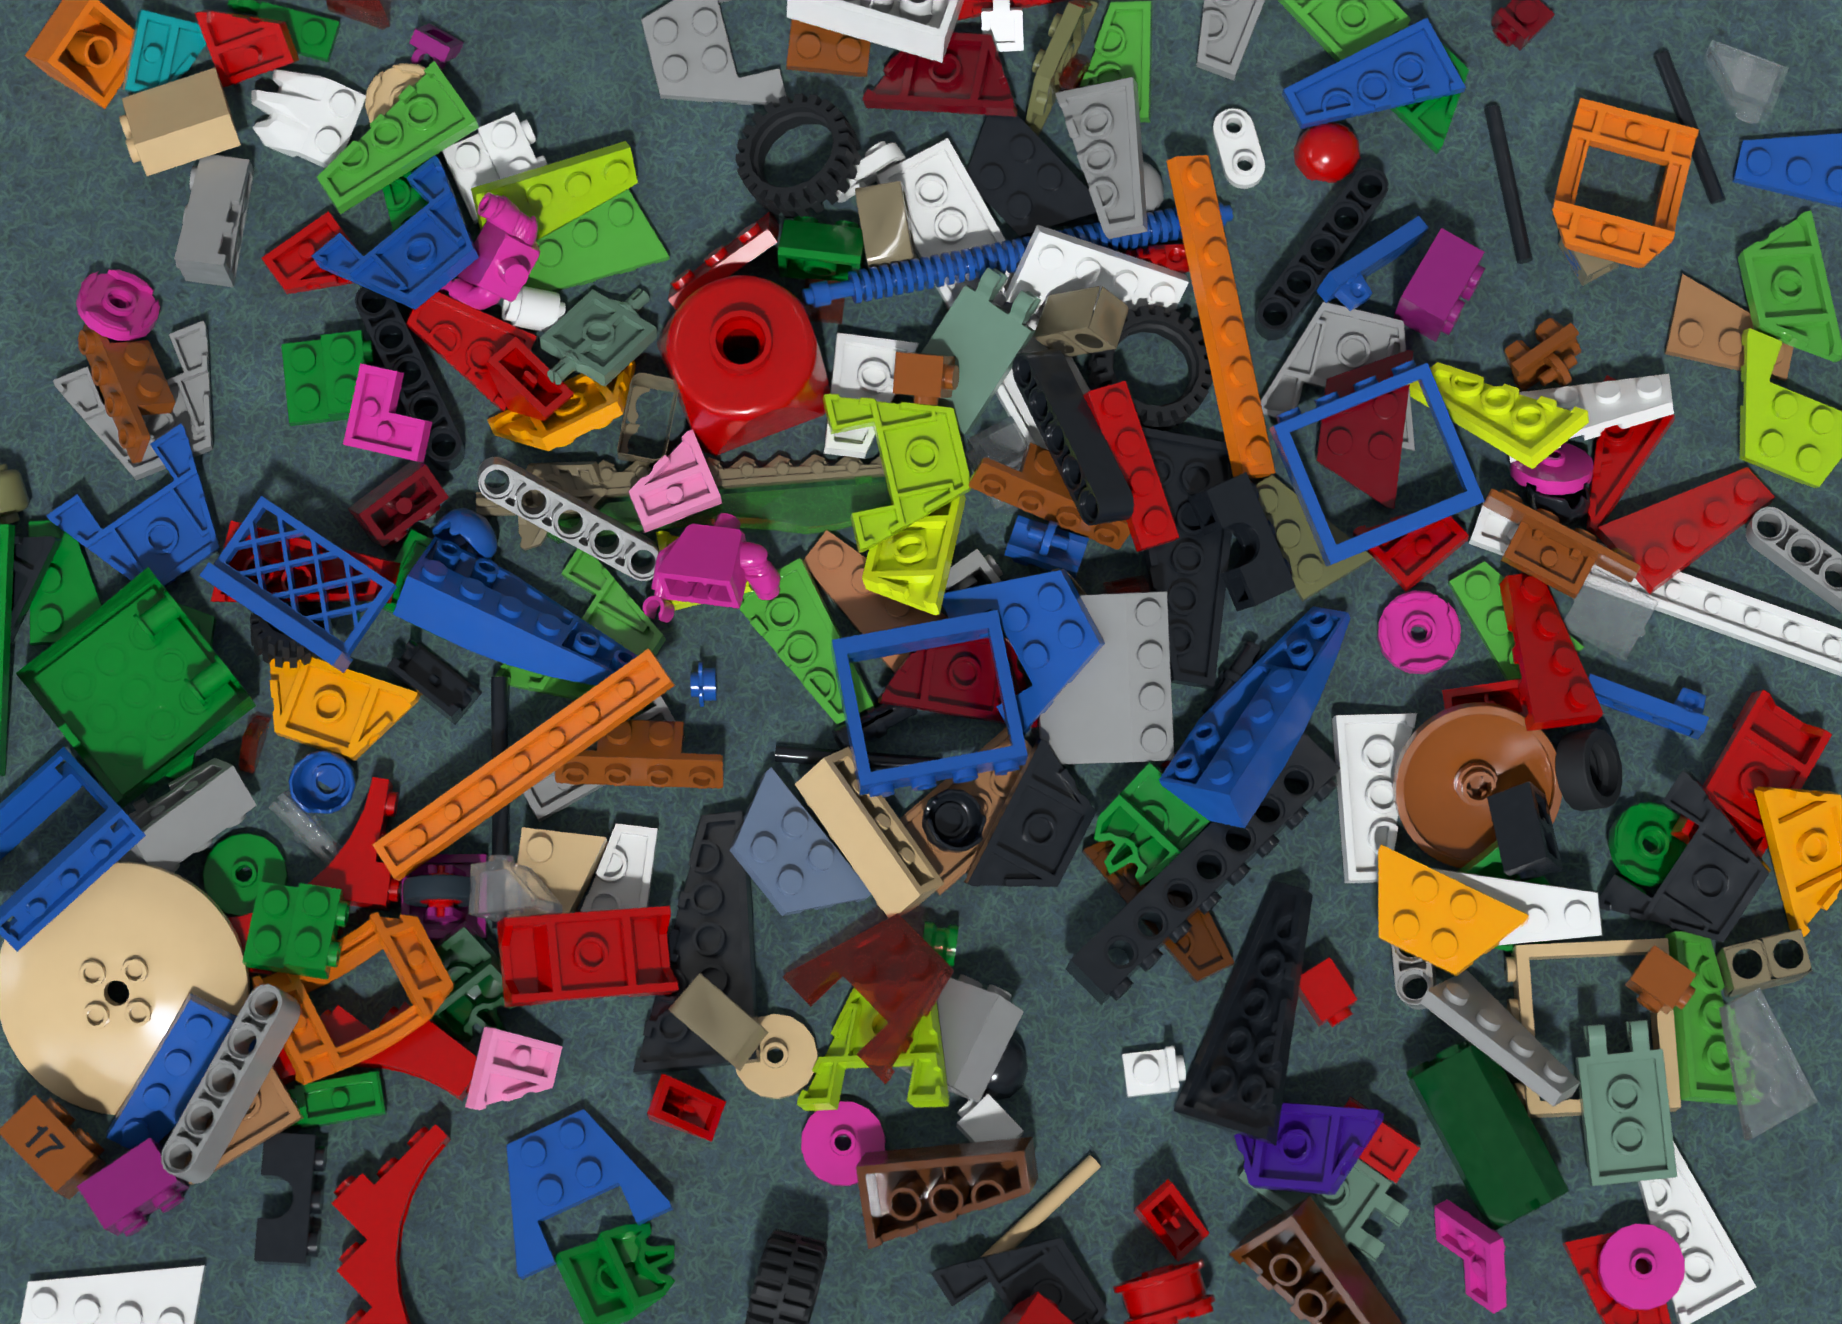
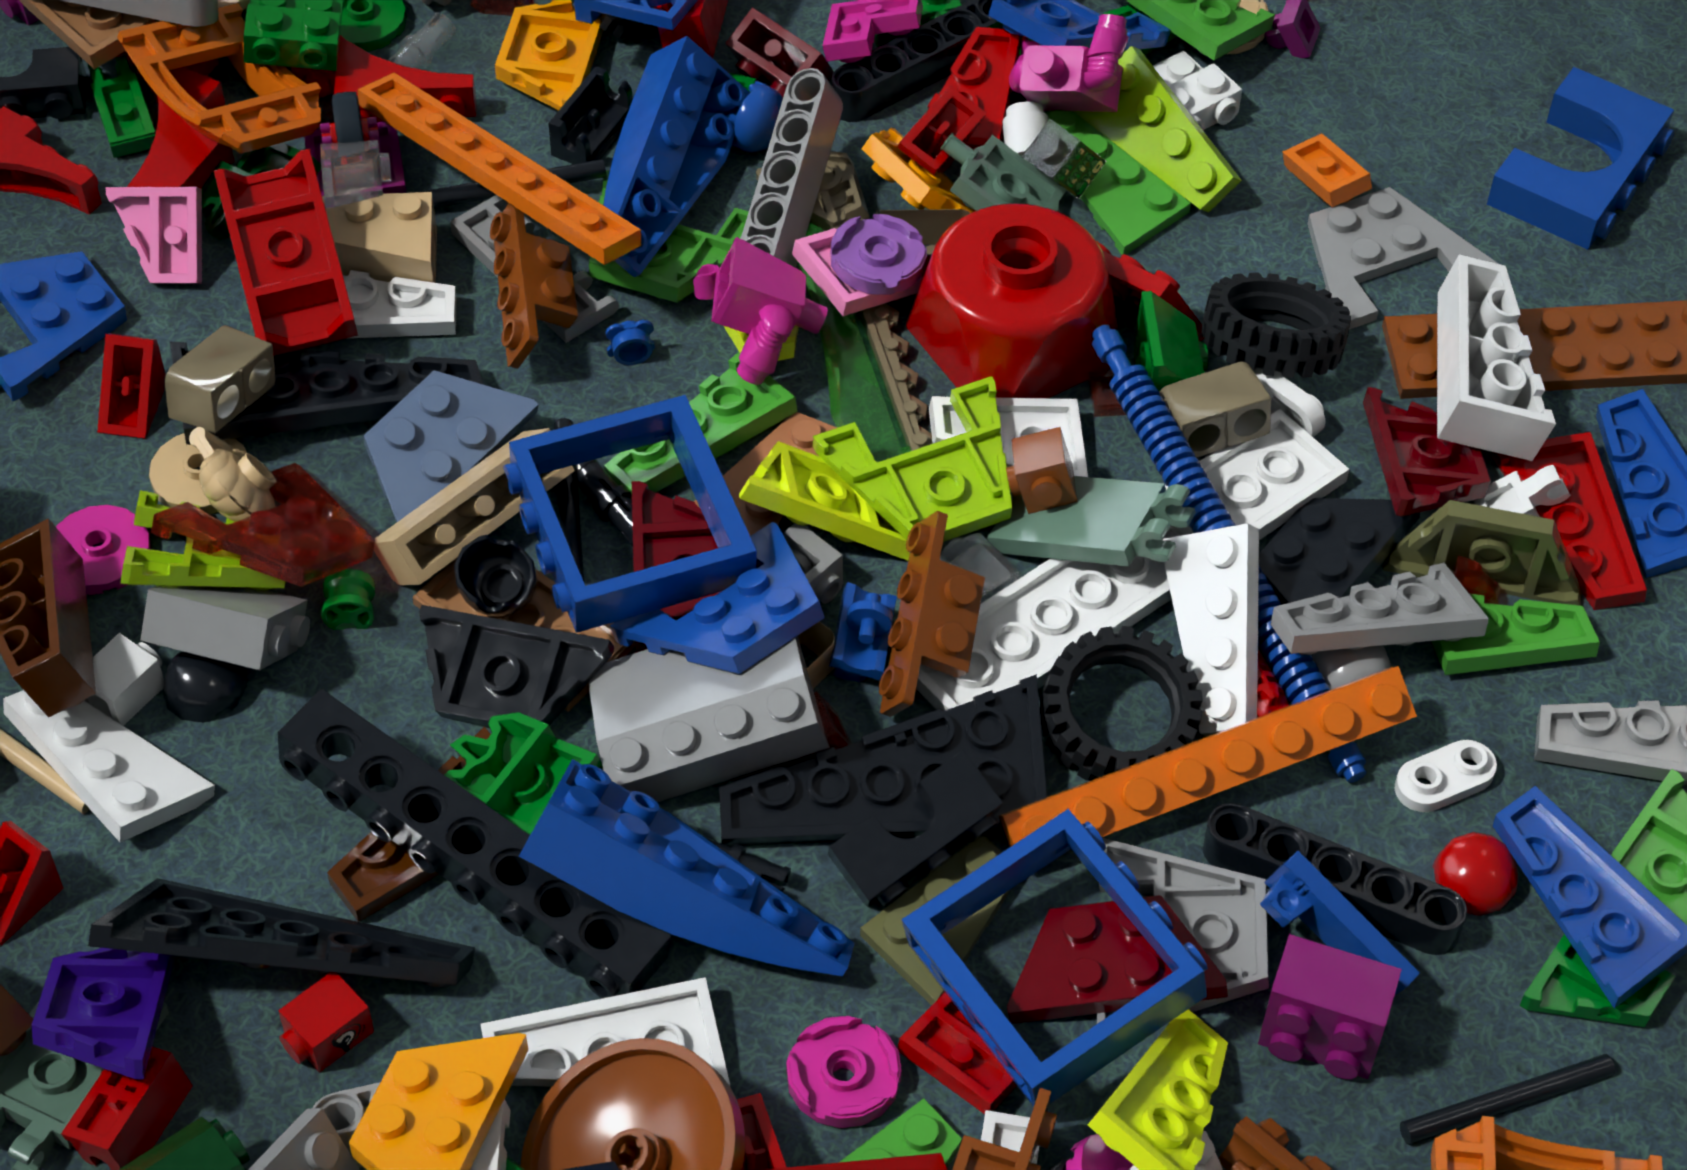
camera: 80 degrees right, 25 degrees down
blue hair [288,751,357,814] -> none
black beam [1012,349,1134,525] -> none
dark tan piece [1033,286,1129,357] -> none
red plate [1083,380,1180,552] -> none
white bracket [1122,1045,1186,1097] -> none
none -> white wing [3,690,215,843]
none -> tan animal [189,427,276,527]
none -> medium lavender tile [830,214,927,295]
none -> clear smoke brick [1022,119,1107,199]
none -> orange plate [1282,133,1372,207]

